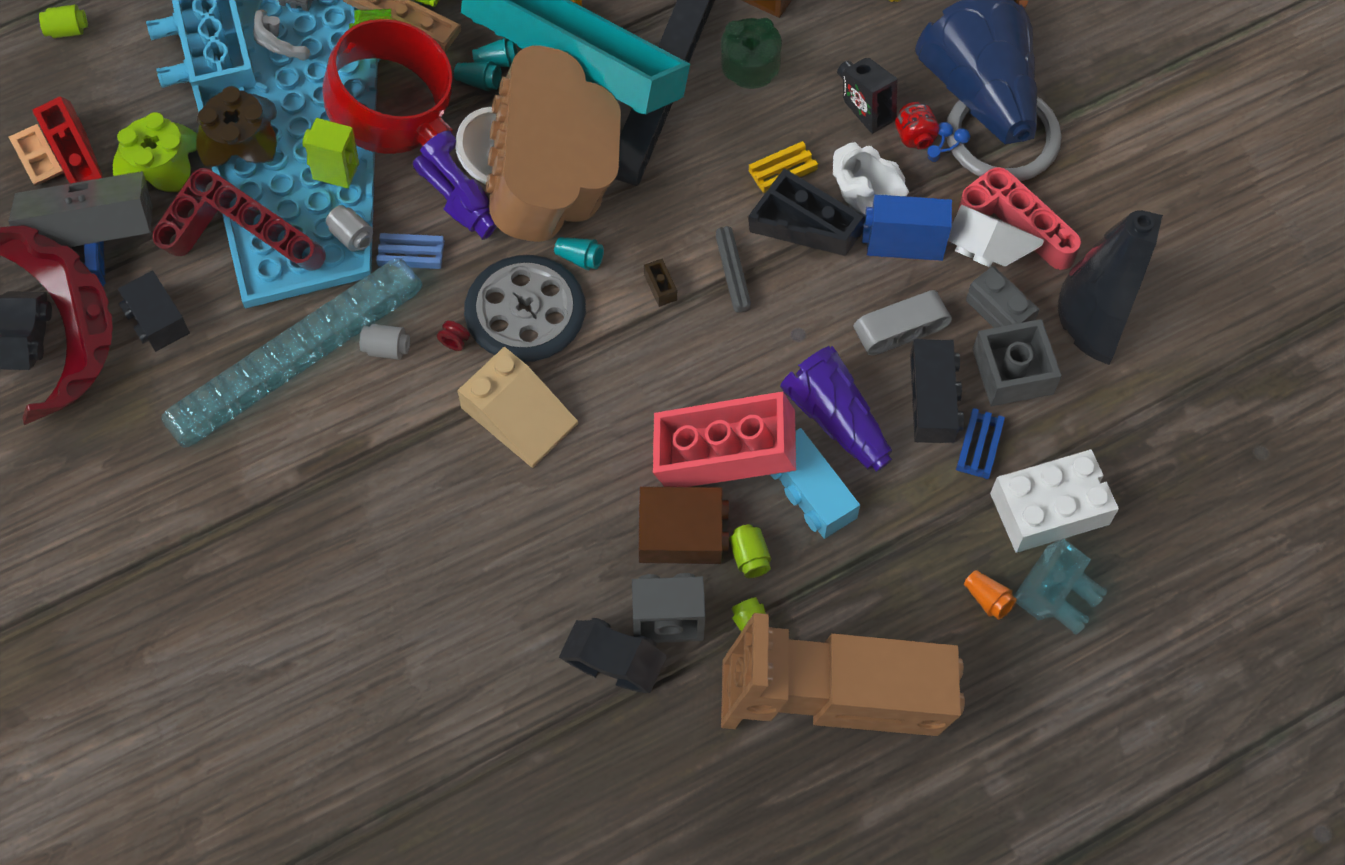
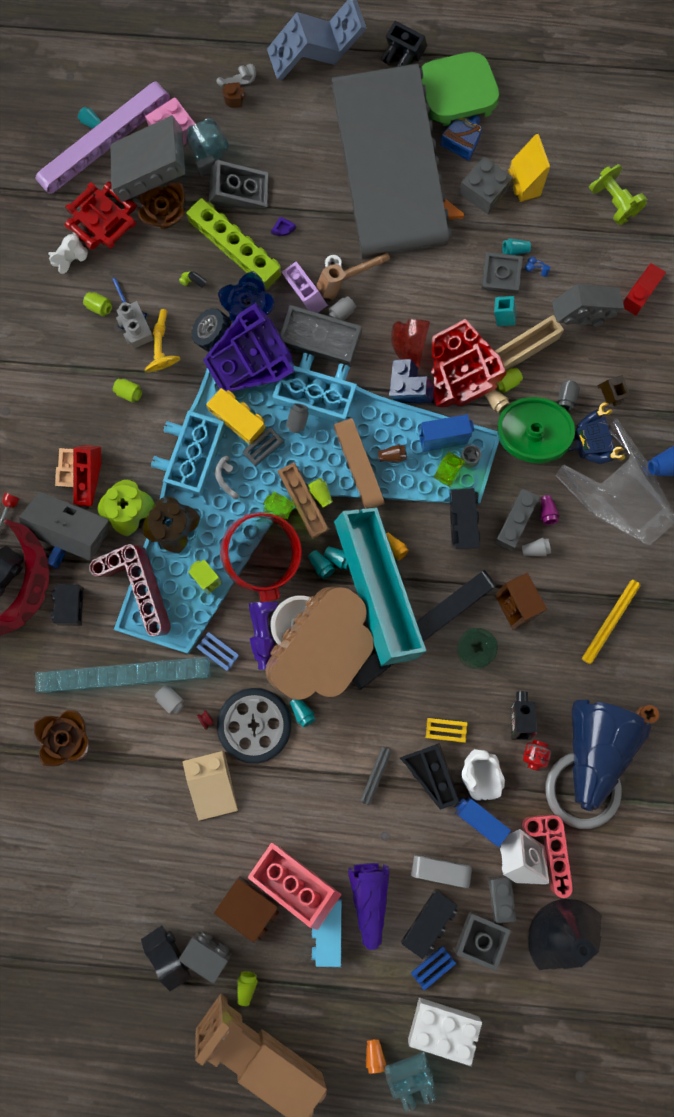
camera: 40 degrees right, 15 degrees up
light grey brick [326,205,373,252] -> none
dark brown piece [644,259,678,307] -> none
lime brick [729,524,771,578] -> none
blue piece [928,122,971,162] -> none
none -> reddish brown brick [34,710,89,767]

